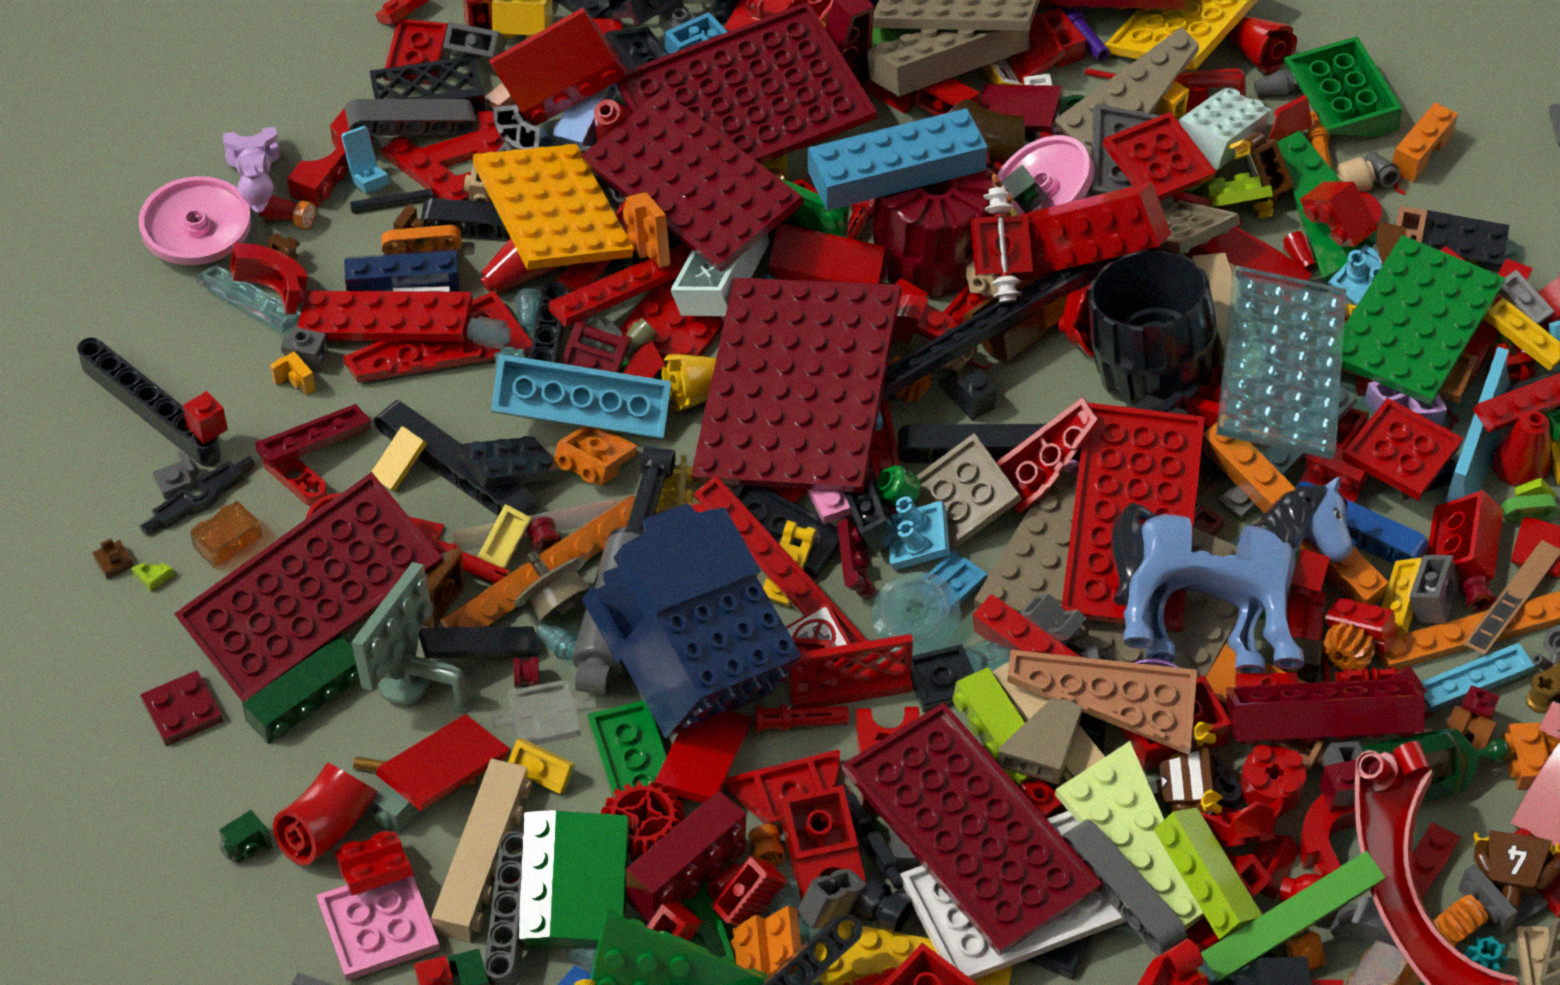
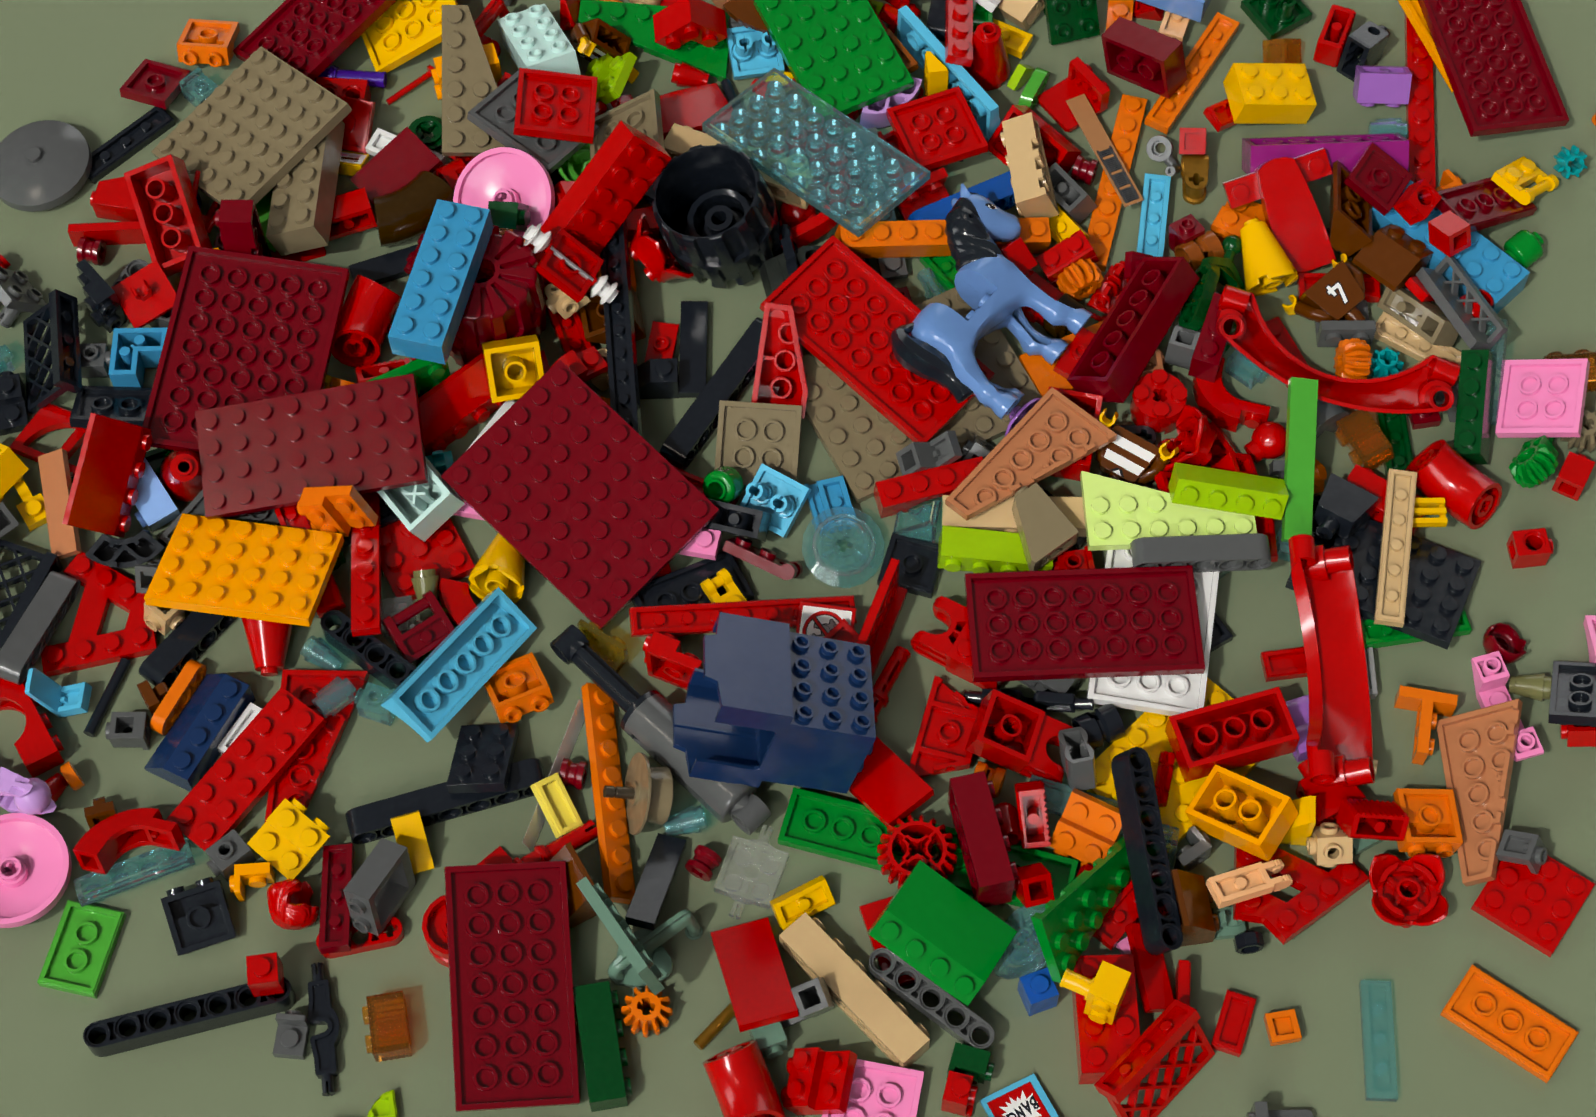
camera: 55 degrees left, 10 degrees up
none -> bright green tile [37,900,126,998]
none -> dark grey brick [105,712,151,750]
none -> black plate [161,876,237,956]
none -> yellow plate [247,798,331,879]
none -> red hair [267,879,319,930]
none -> dark grey window [343,838,416,936]
none -> yellow brick [482,334,544,403]
none -> orange gear [621,985,673,1038]
none -> red plate [644,321,679,362]
none -> black tile [679,301,708,398]
none -> dark grey brick [780,977,835,1029]
none -> yellow slope [924,51,949,96]
none -> tan wedge [1000,112,1059,218]
none -> yellow cone [1240,218,1299,296]

